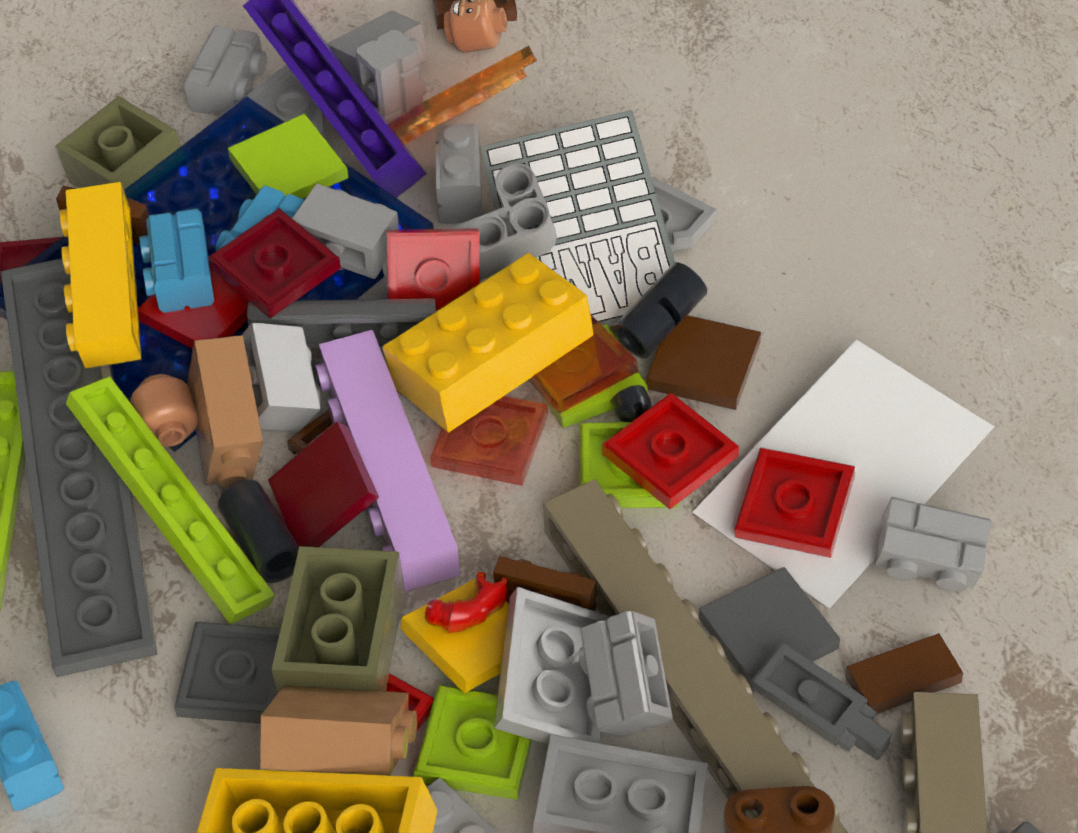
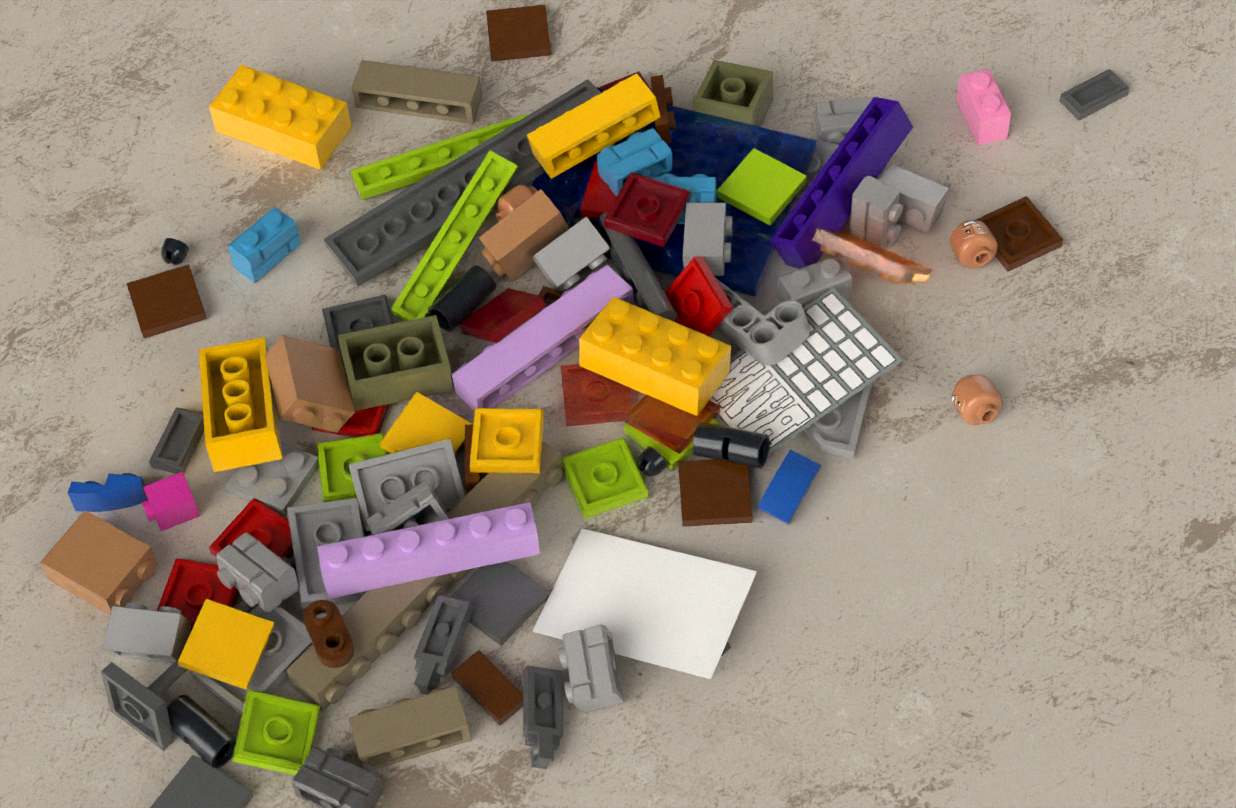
camera: 70 degrees right, 5 degrees up
red piece [424,571,508,633] -> none
red tile [602,393,739,510] -> none
red tile [734,447,855,558] -> none
none -> lavender brick [317,502,540,599]
none -> yellow tile [470,408,544,473]
none -> dark grey hinge [523,665,563,769]
none -> blue slope [757,449,821,525]
none -> nougat head [951,374,1003,425]

